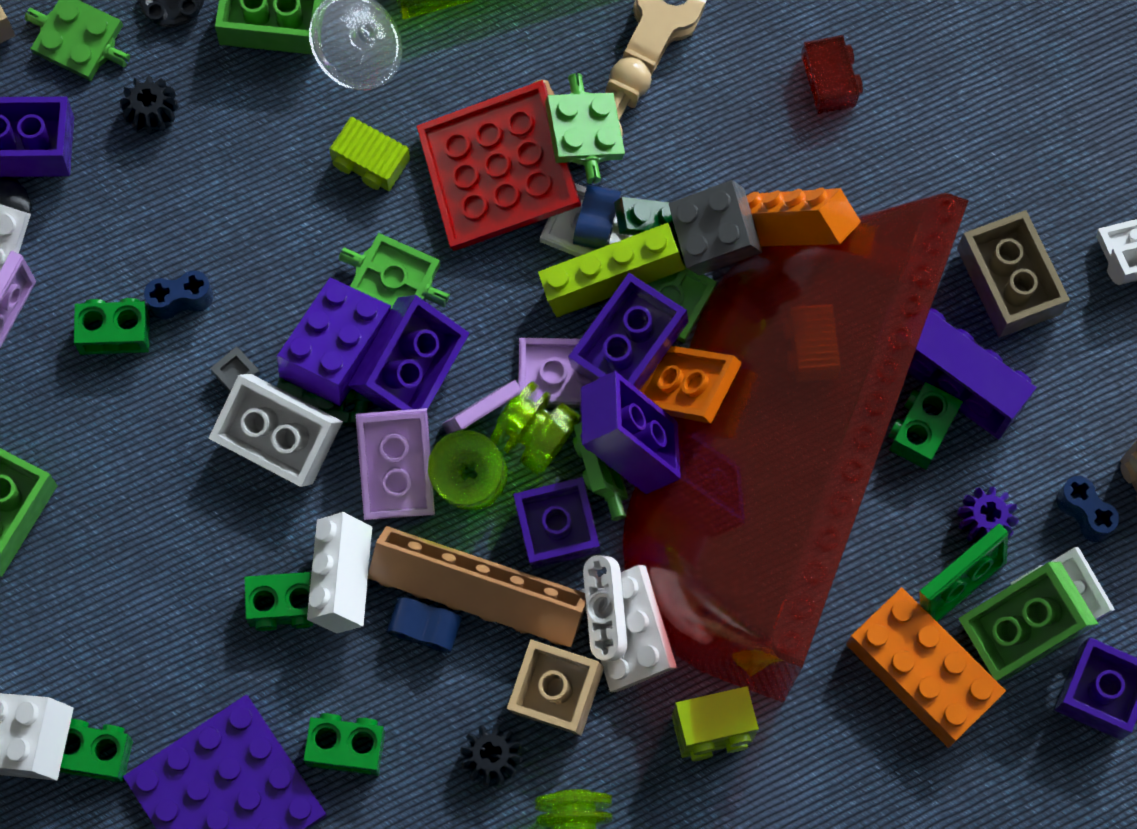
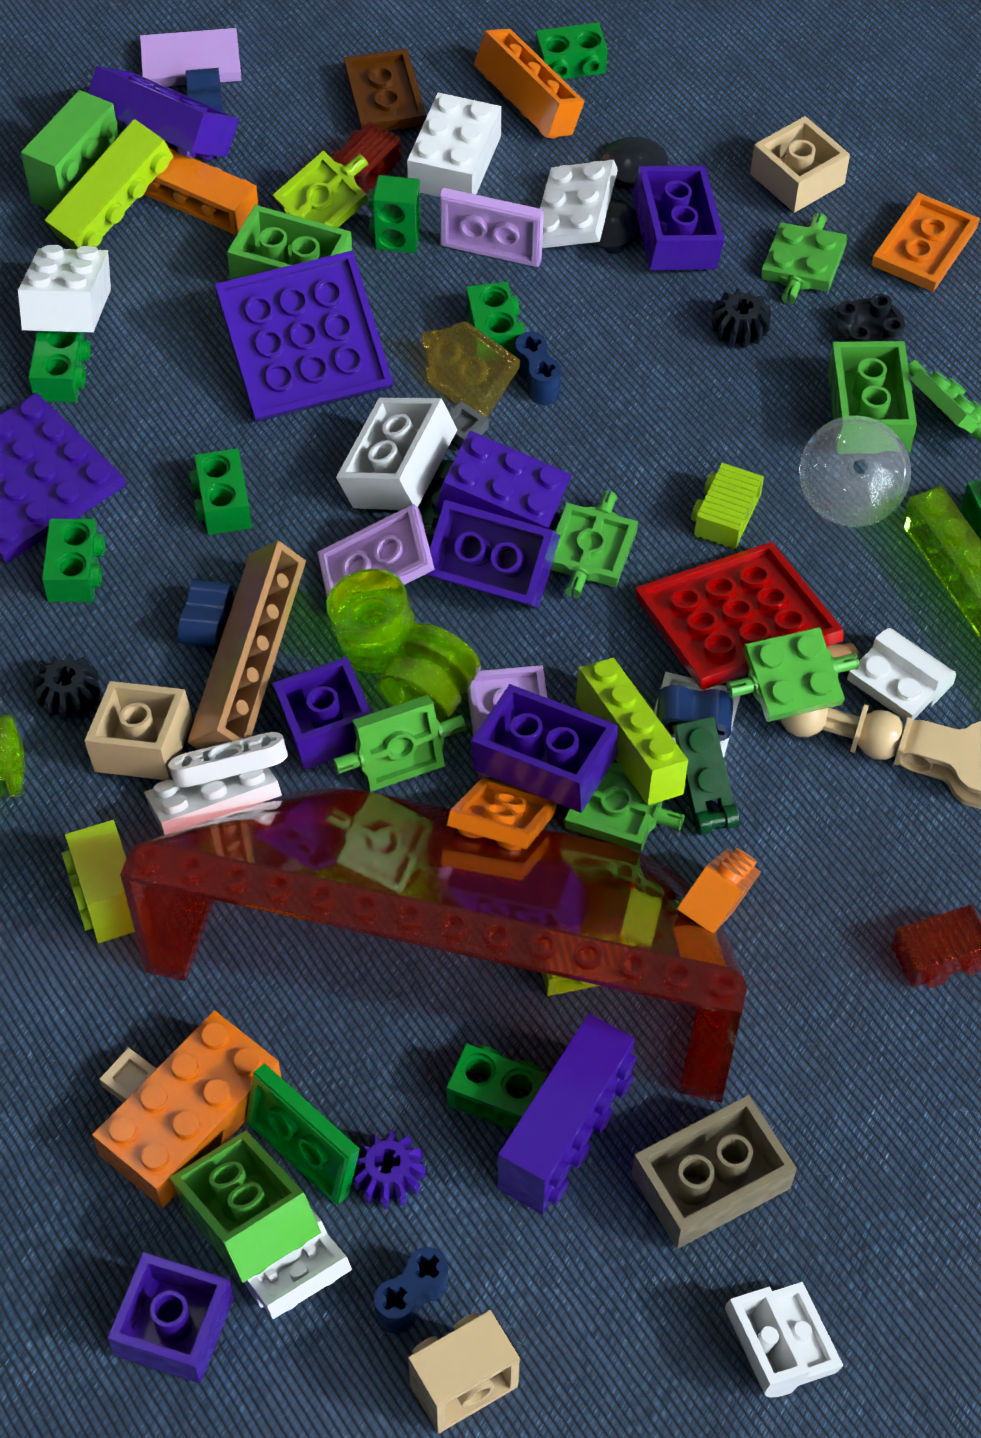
camera: 85 degrees right, 15 degrees down
white brick [307,512,372,633] -> none
lavender tile [441,380,522,435] -> none
dark purple brick [580,371,681,494] -> none
dark grey brick [668,180,763,276] -> none
none -> tan plate [99,1047,157,1103]
none -> dark purple plate [214,250,394,423]
none -> clear yellow tile [421,321,520,417]
none -> white brick [847,628,956,721]

